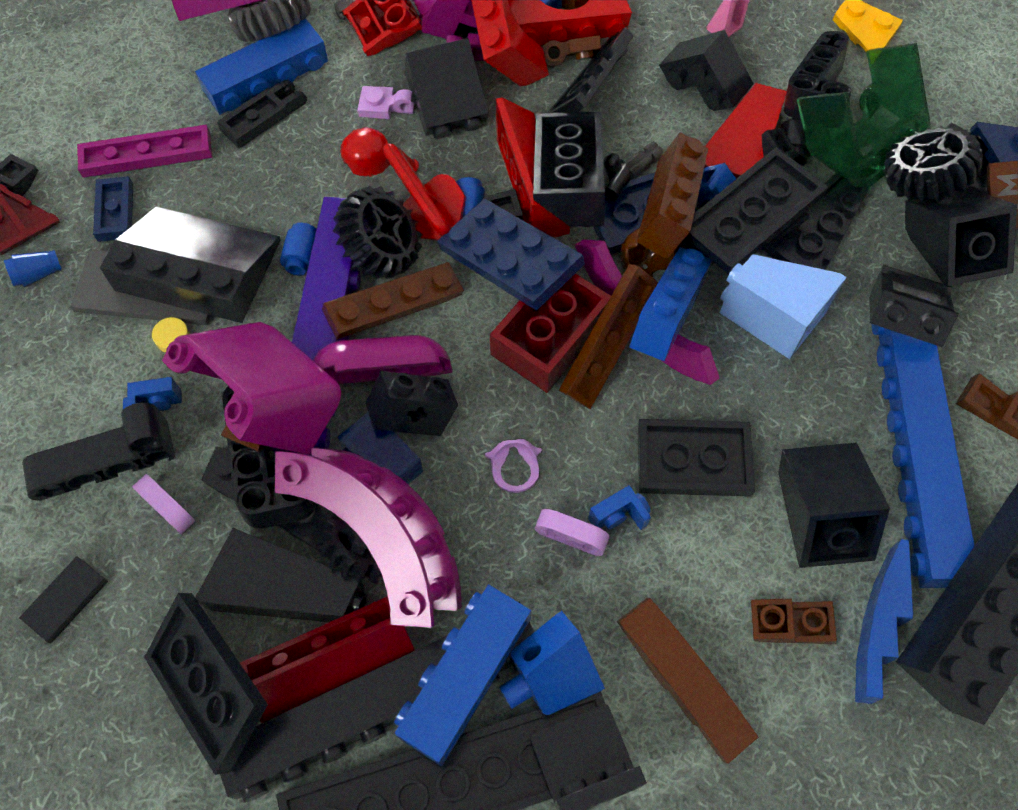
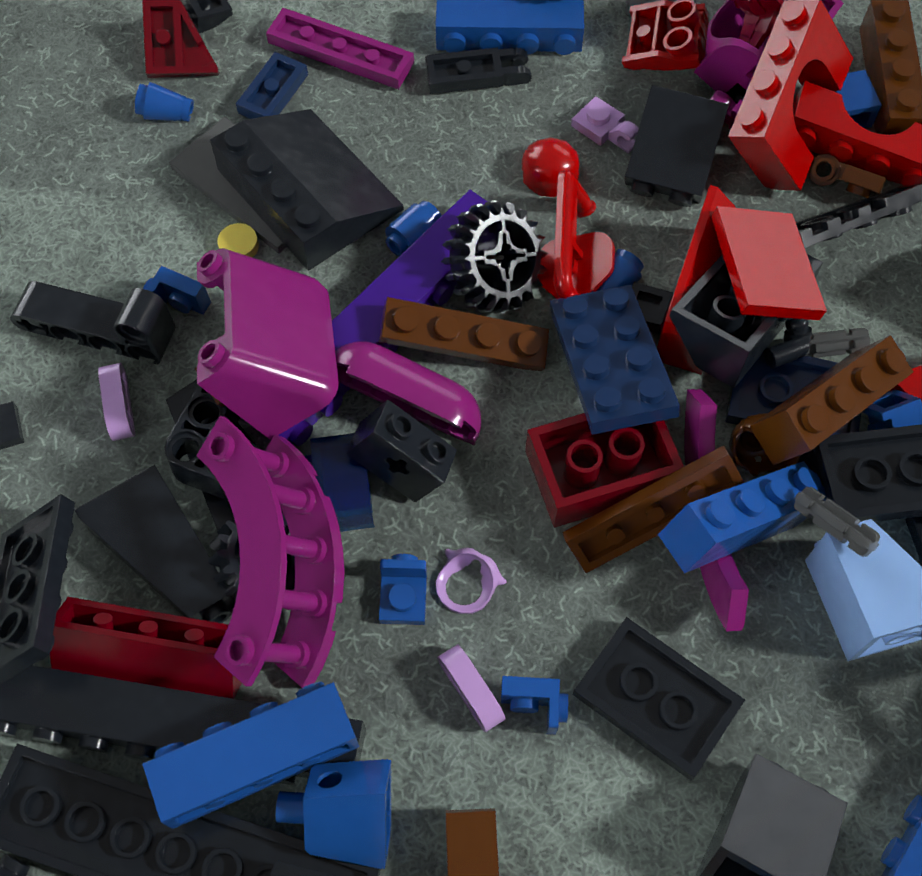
camera: 35 degrees right, 0 degrees up
none -> blue bracket [379,554,427,625]
none -> tile [711,206,827,320]
none -> dark grey axle [794,487,880,557]

